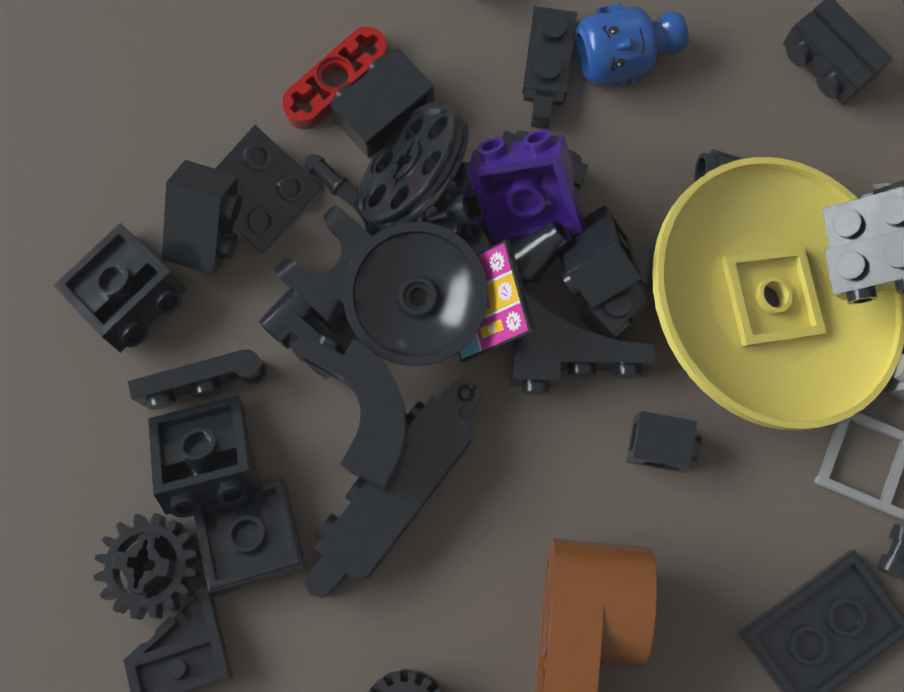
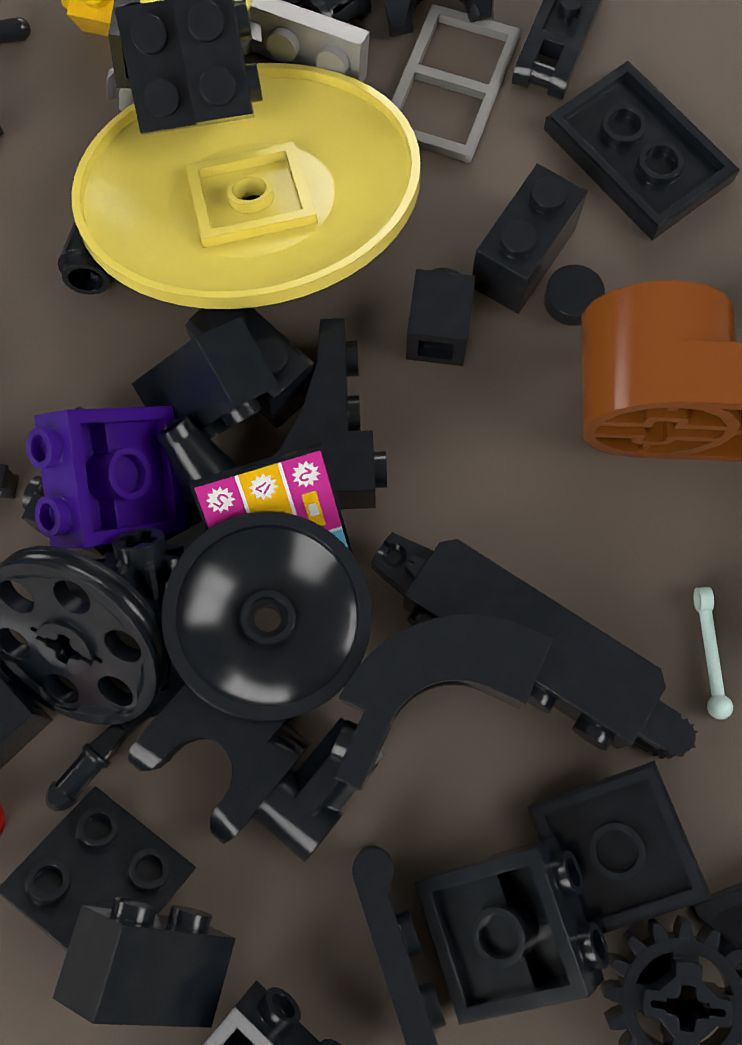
camera: 90 degrees left, 5 degrees down
none -> black brick [472,163,588,314]
none -> black tile [544,264,605,326]
none -> light aqua hinge [693,587,733,720]

